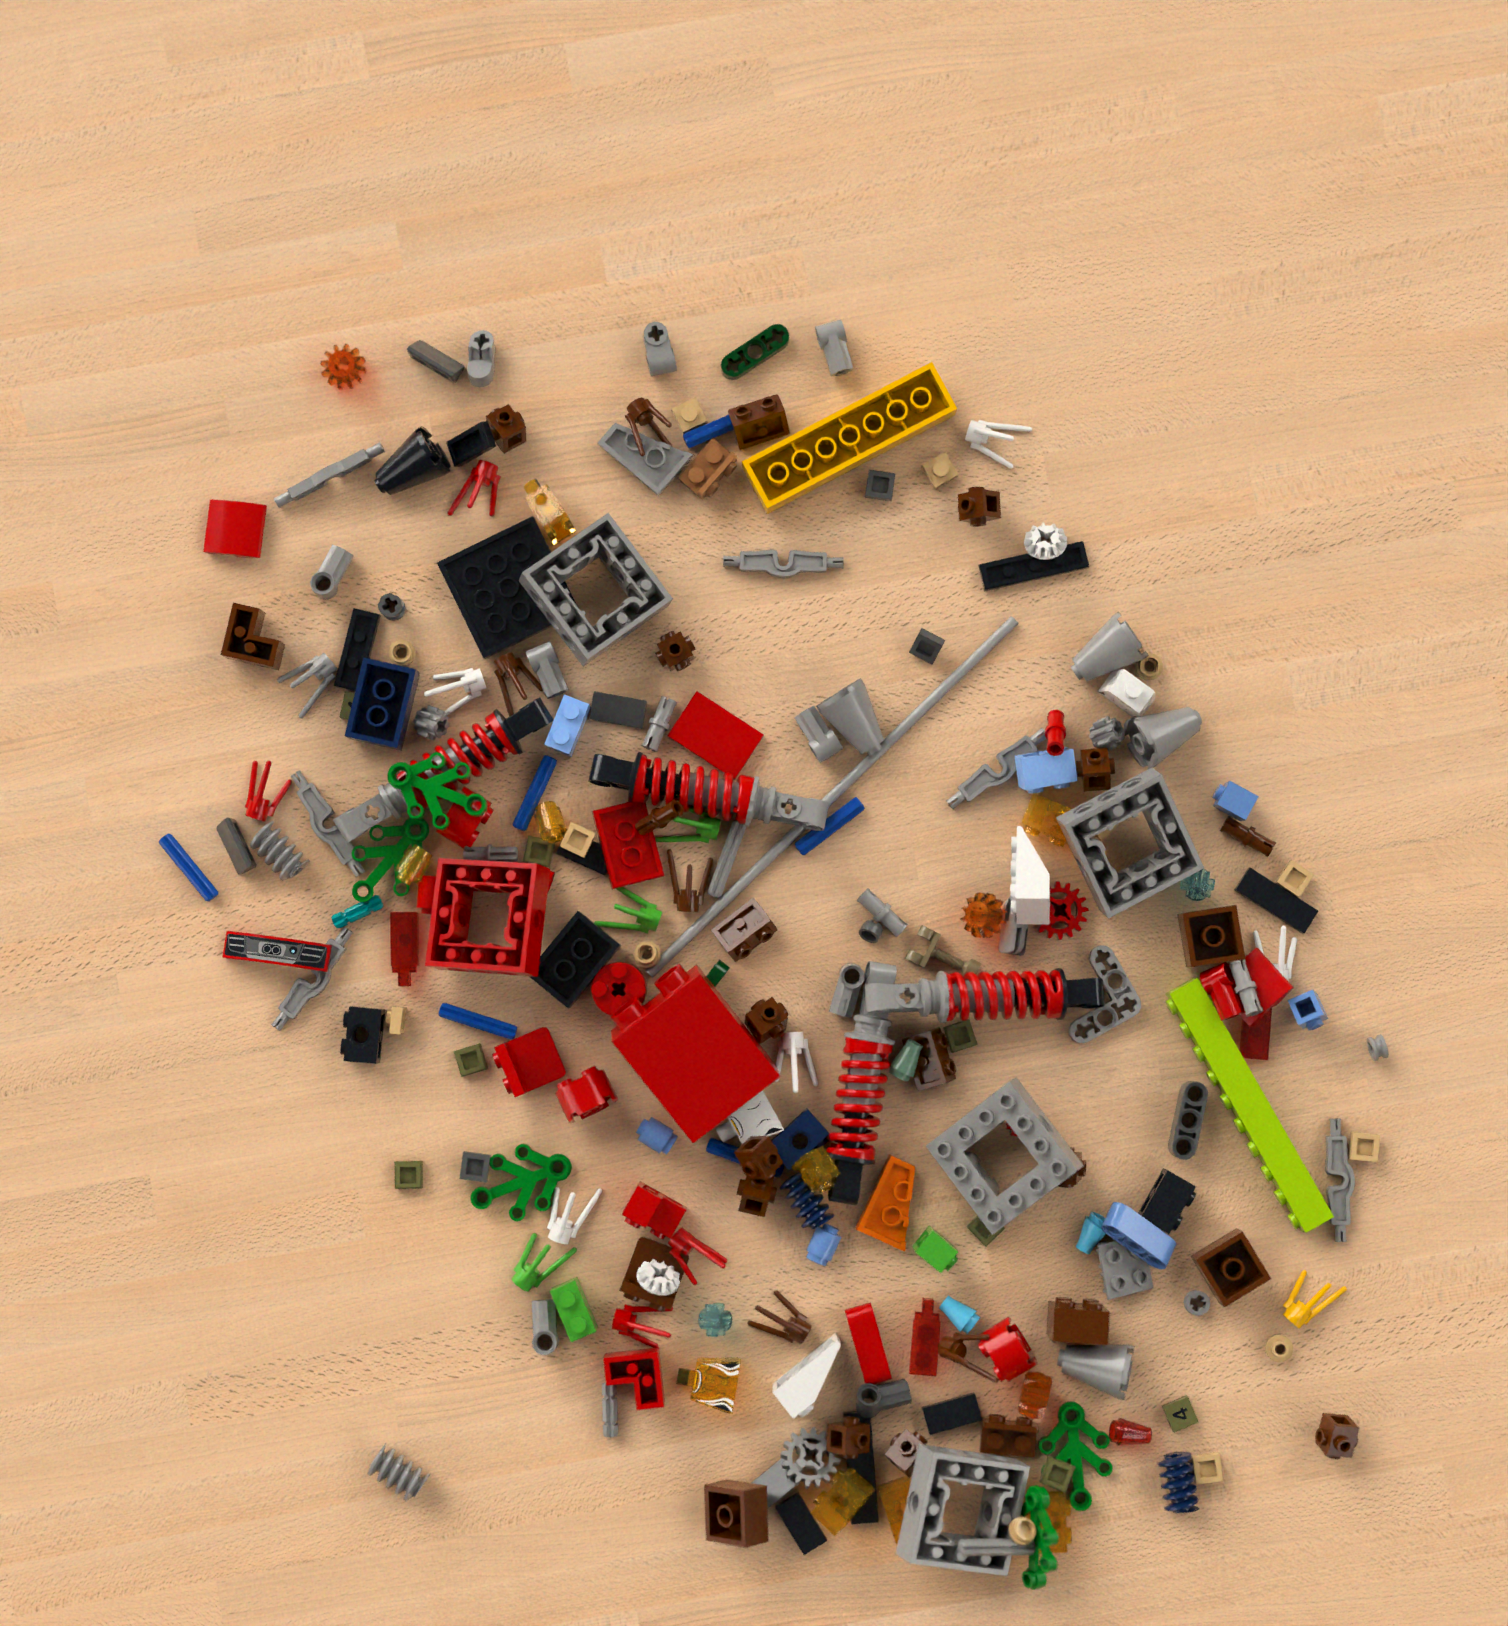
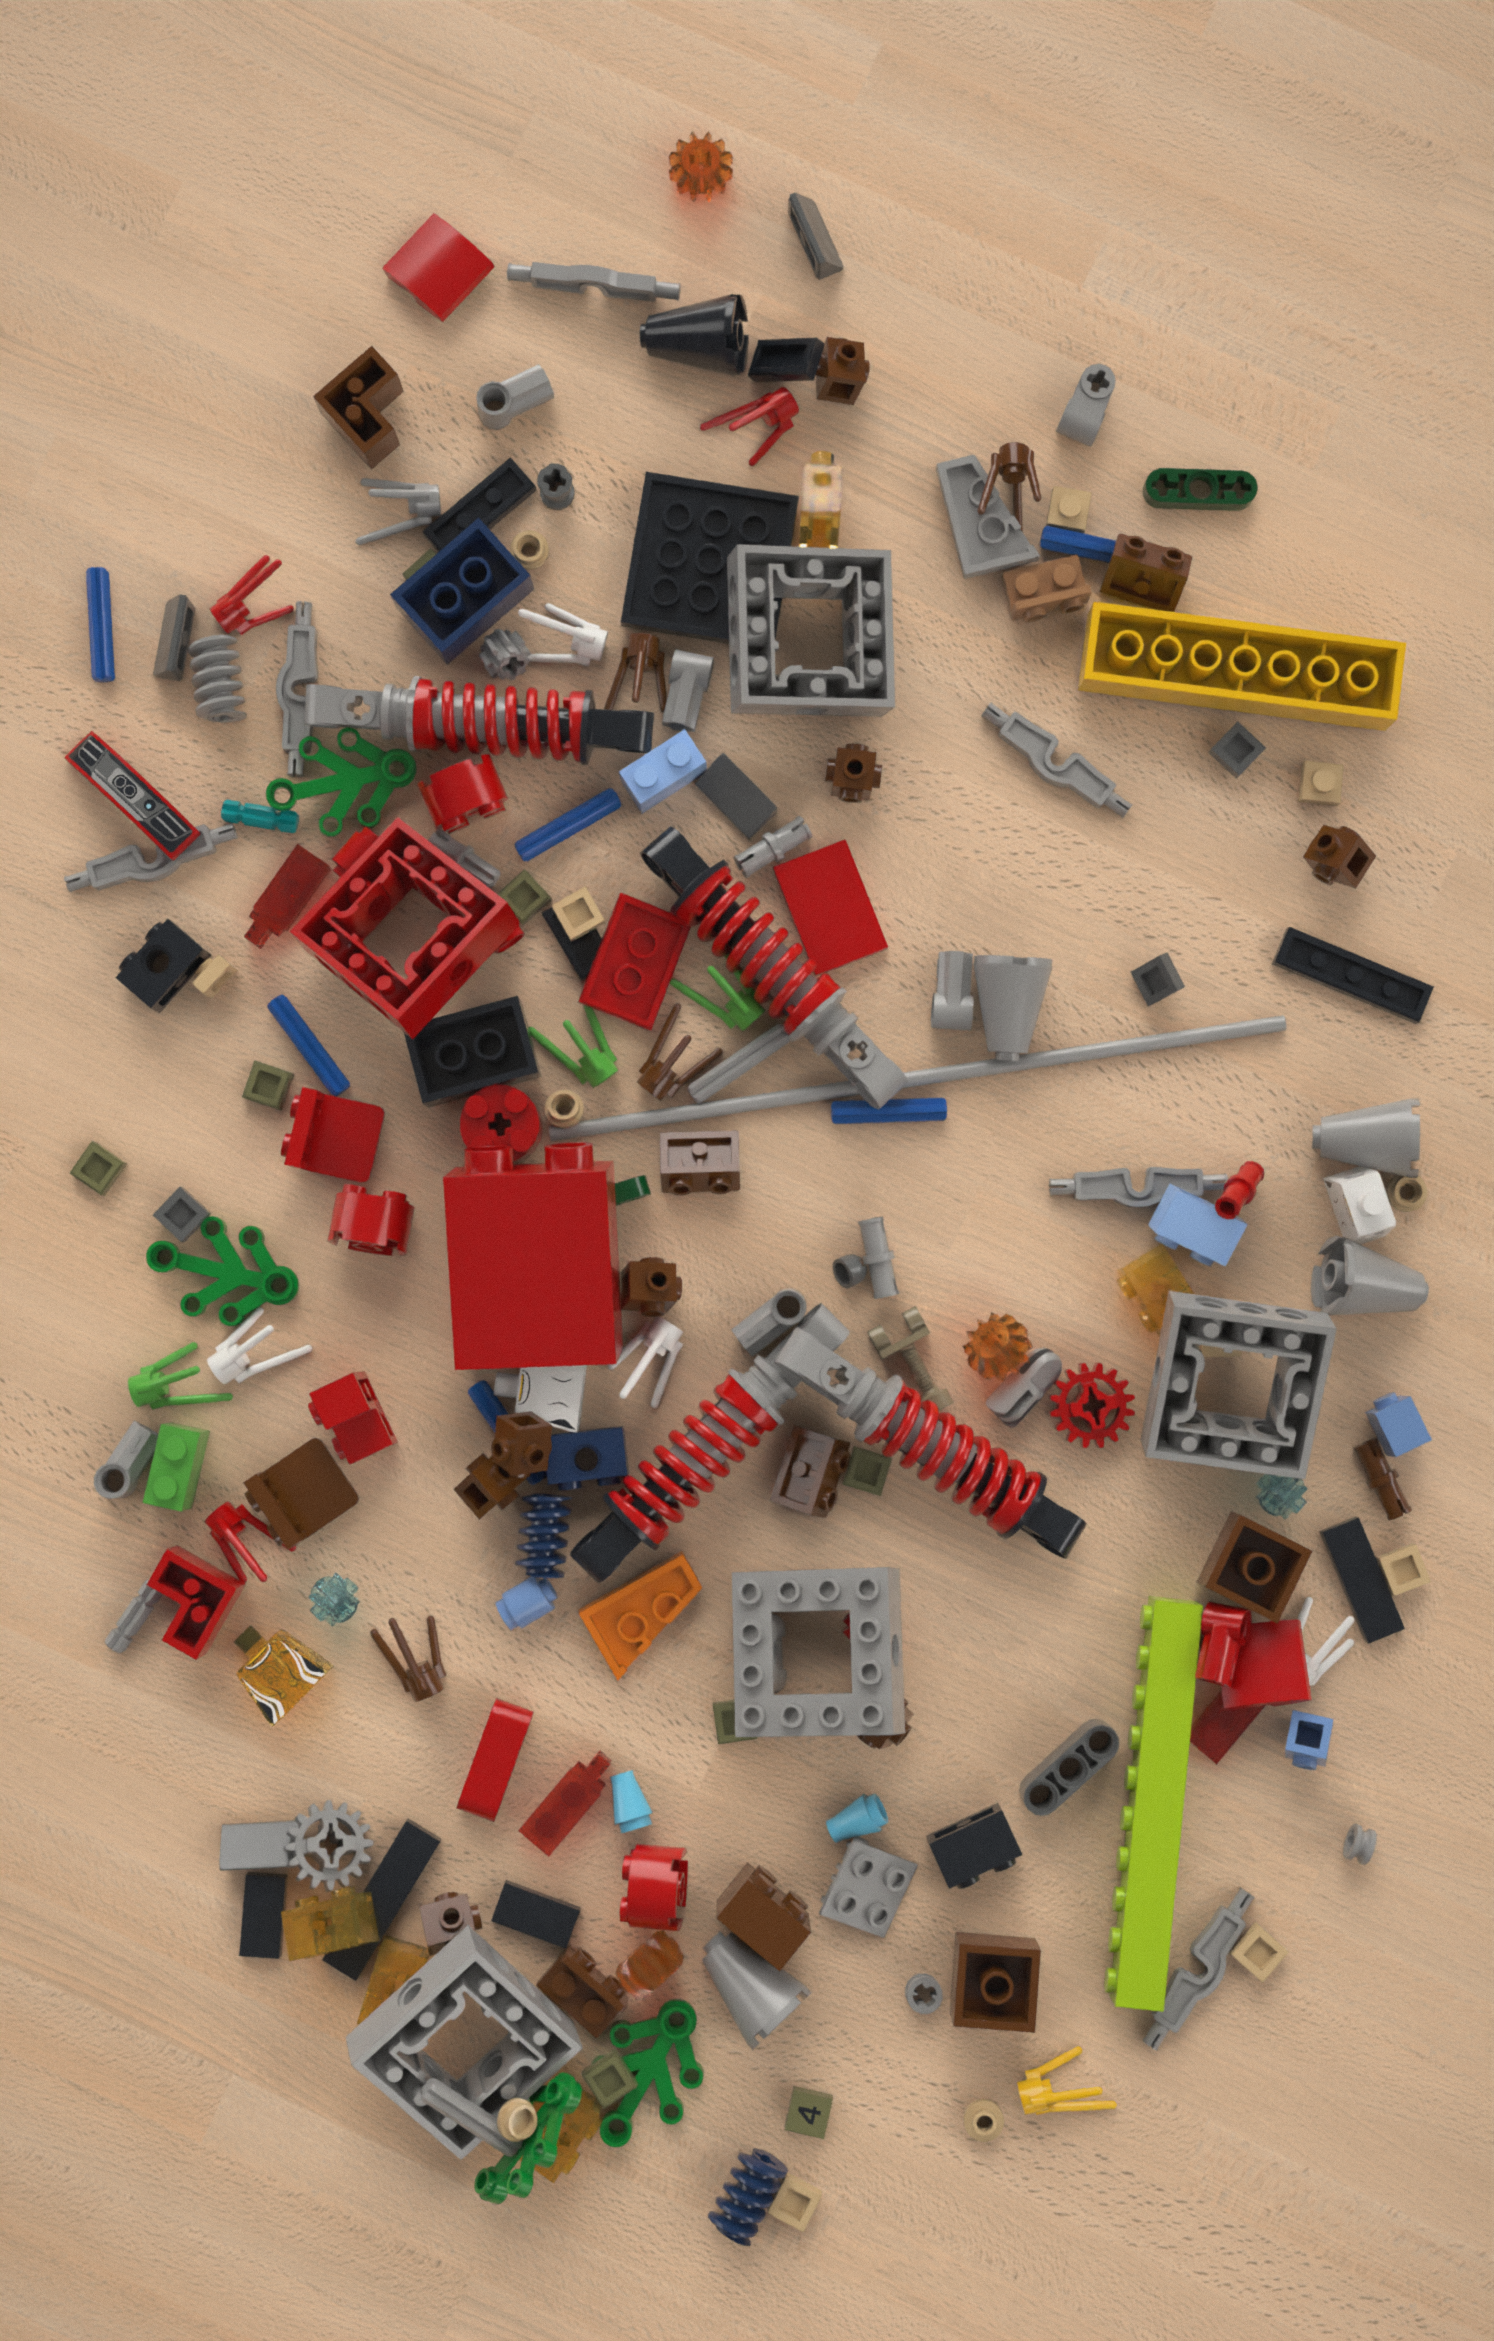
camera: 30 degrees right, 0 degrees up
green plant [387,752,487,830] -> none
clear yellow brick [395,844,432,886] -> none
light grey piece [467,330,496,387] -> none
clear yellow brick [534,801,567,843] -> none
reddish brown axle [635,800,684,835] -> none
medium blue brick [636,1117,678,1155] -> none
white gear [637,1259,680,1295] -> none
red plant [668,1227,728,1285] -> none
reddish brown brick [704,1479,769,1548] -> none
white slope [772,1333,841,1419] -> none
clear yellow brick [792,1146,840,1193] -> none
light grey piece [815,319,853,377] -> none
reddish brown brick [826,1417,870,1459] -> none
dark grey piece [856,1379,912,1418] -> none
sand green cone [889,1039,923,1082] -> none
bright green brick [912,1226,958,1273] -> none
reddish brown plant [938,1332,999,1383] -> none
white plant [965,420,1032,469] -> none
white slope [1010,826,1050,925] -> none
white gear [1024,522,1067,560] -> none
light grey beam [1068,945,1141,1043] -> none
reddish brown brick [1076,748,1115,792] -> none
light grey gear [1089,716,1125,751] -> none
medium blue beam [1101,1202,1176,1269] -> none
clear red cone [1109,1418,1152,1446] -> none
light grey pin [1228,959,1263,1017] -> none
reddish brown brick [1315,1413,1359,1459] -> none

